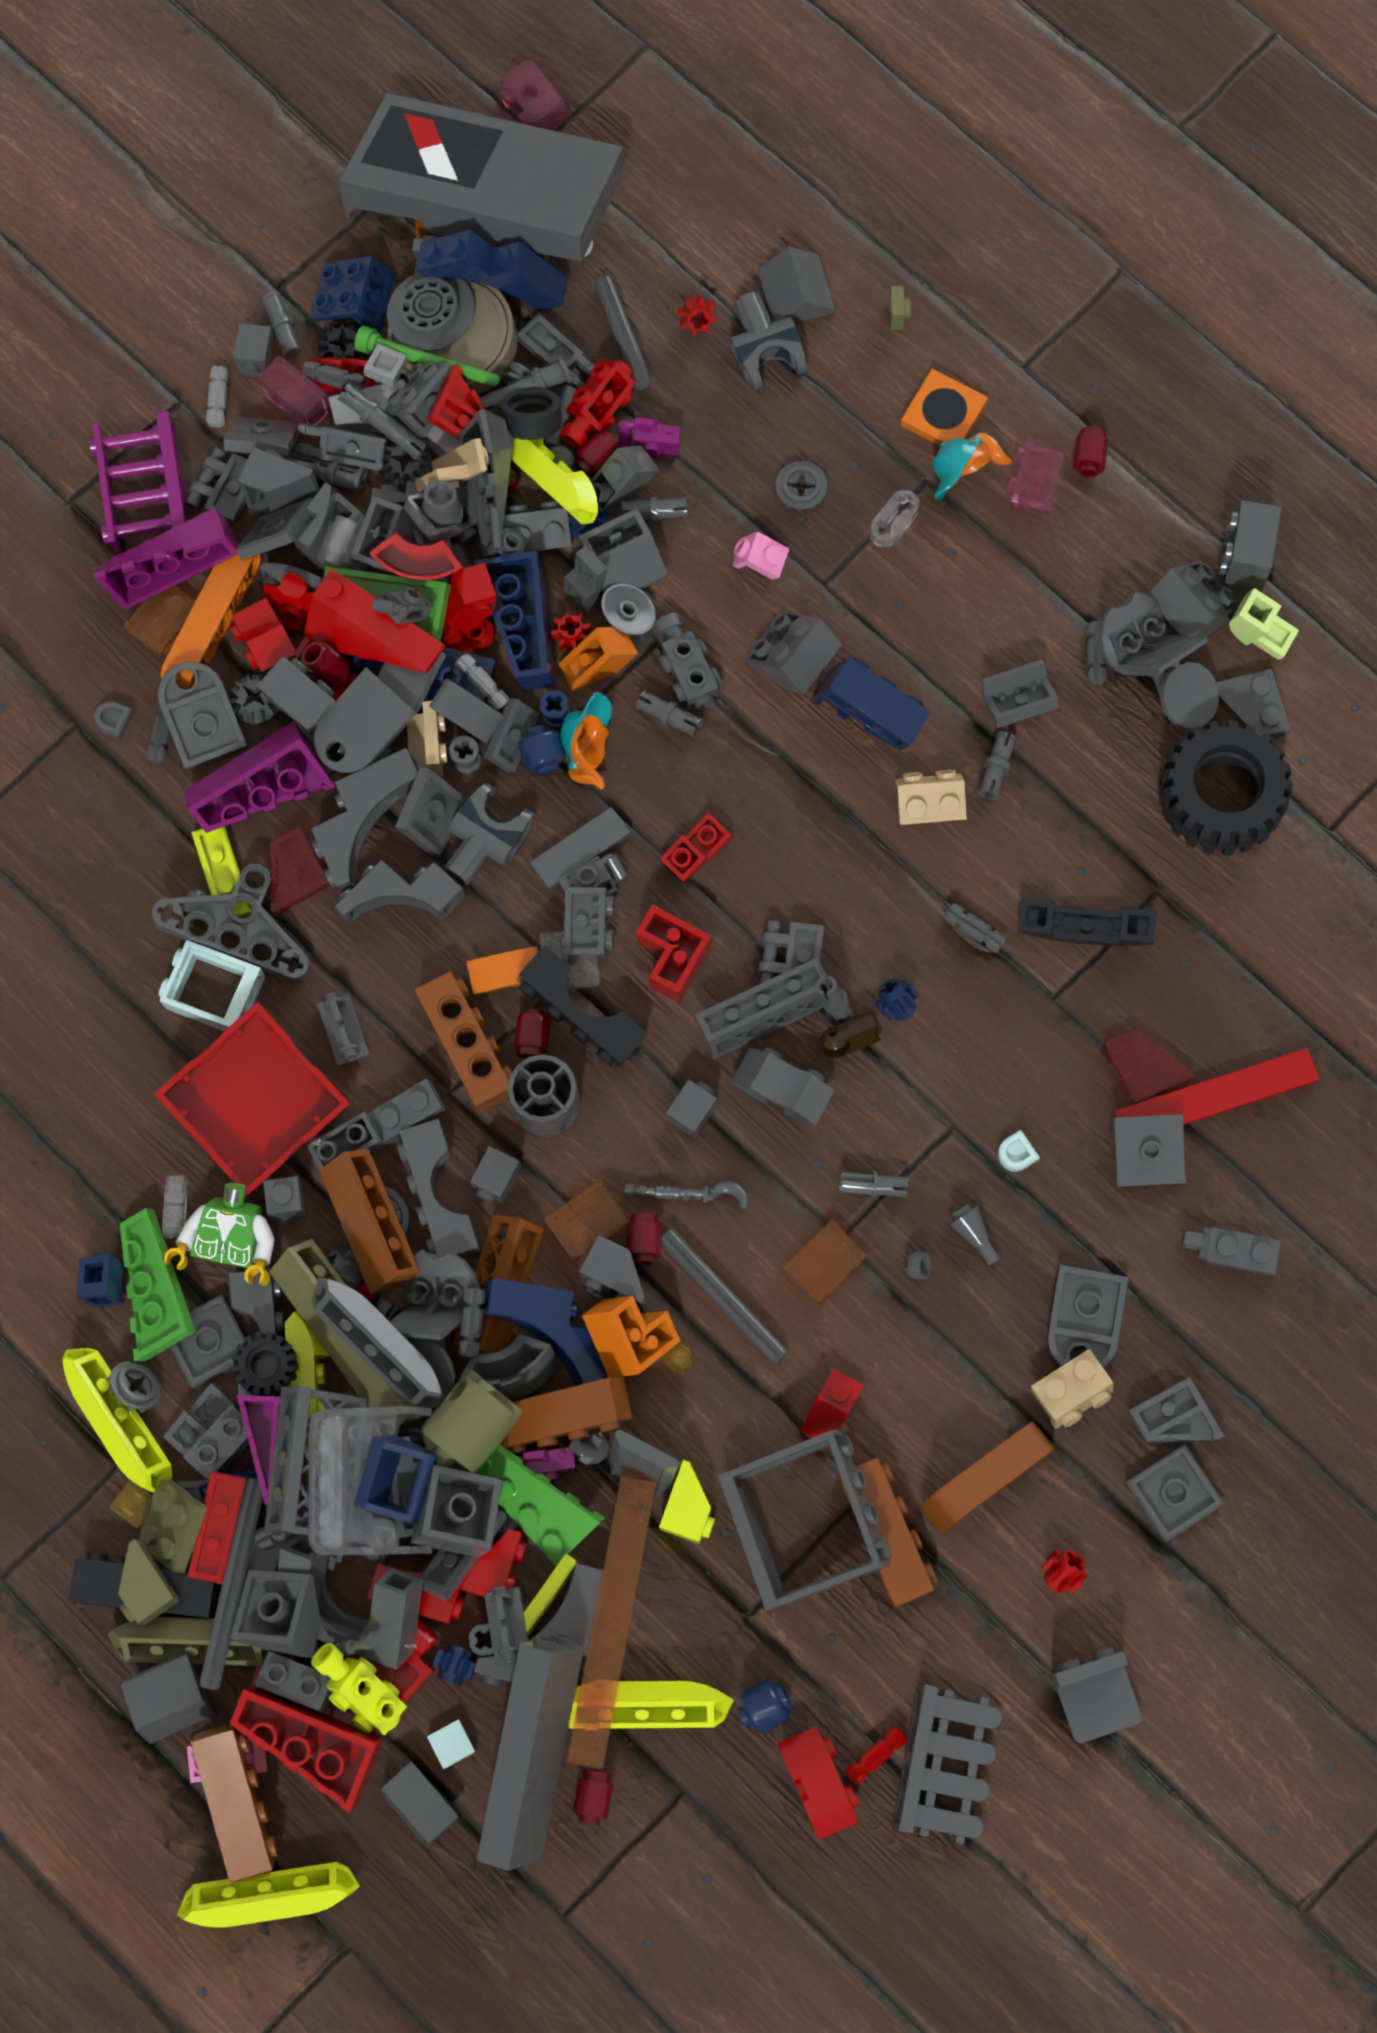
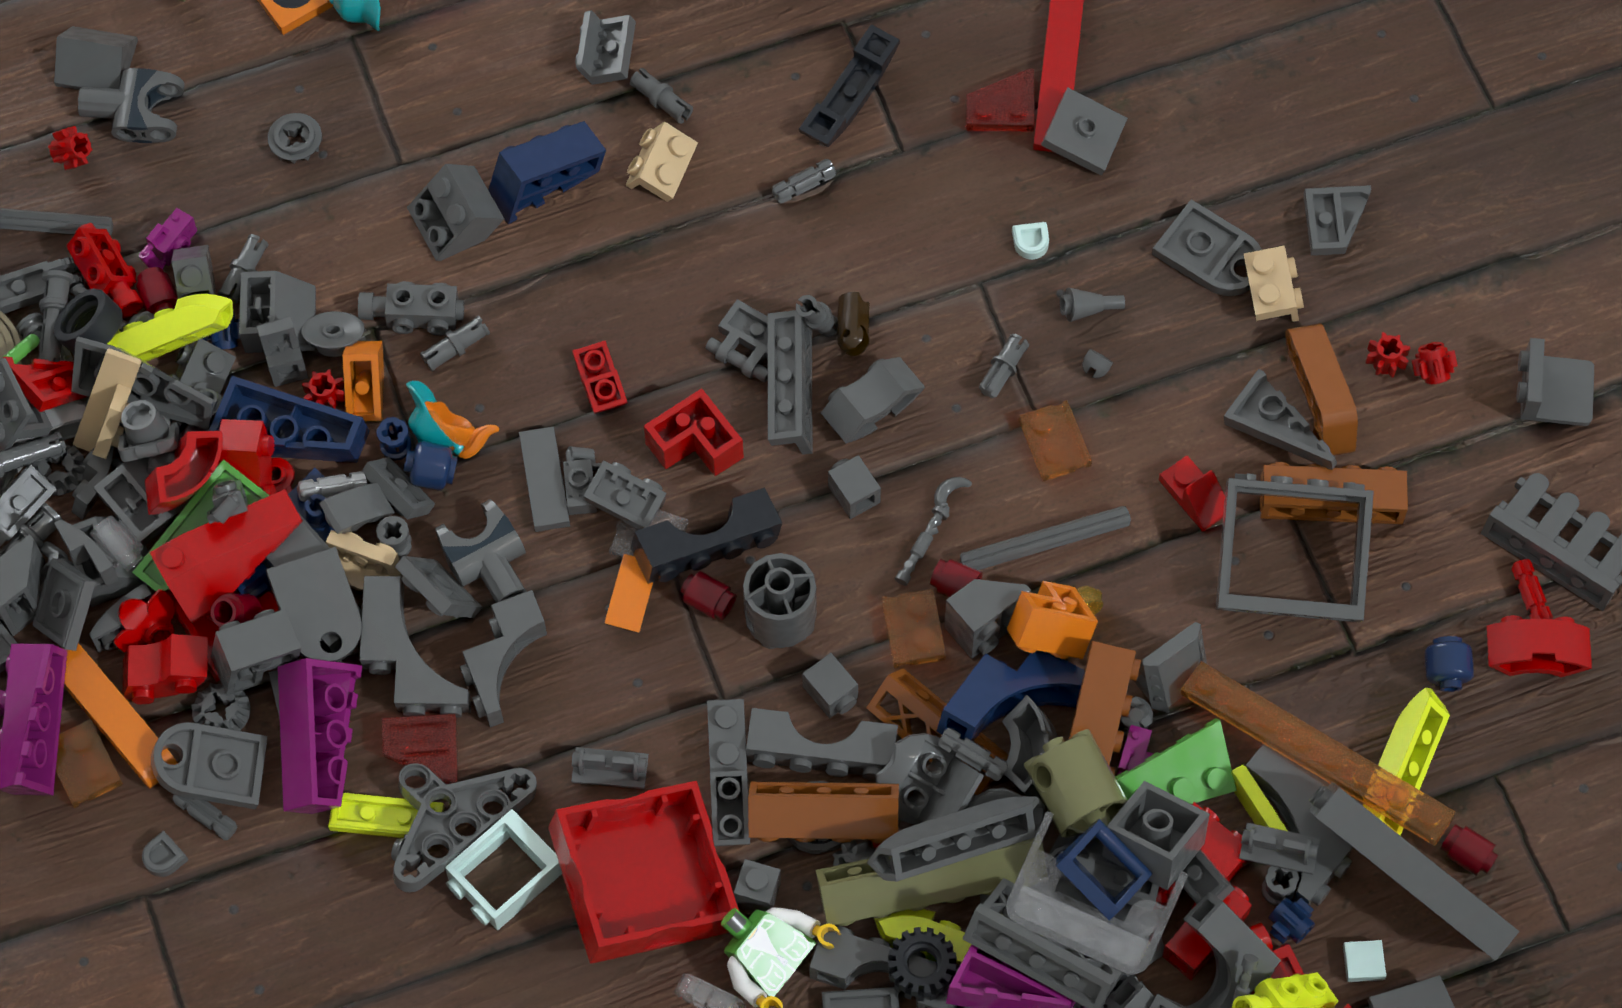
camera: 70 degrees left, 10 degrees down
dark orange brick [414,971,512,1114] -> none
neon yellow slope [659,1460,716,1544] -> none
bright pink bracket [732,531,789,580] -> none
clear beam [870,490,919,547] -> none
dark blue gear [875,979,920,1021] -> none
dark grey tile [1125,1444,1224,1543] -> none
dark grey hinge [1181,1227,1281,1276] -> none
none -> dark grey wing [1224,369,1337,470]
none -> red gear [1365,332,1410,378]

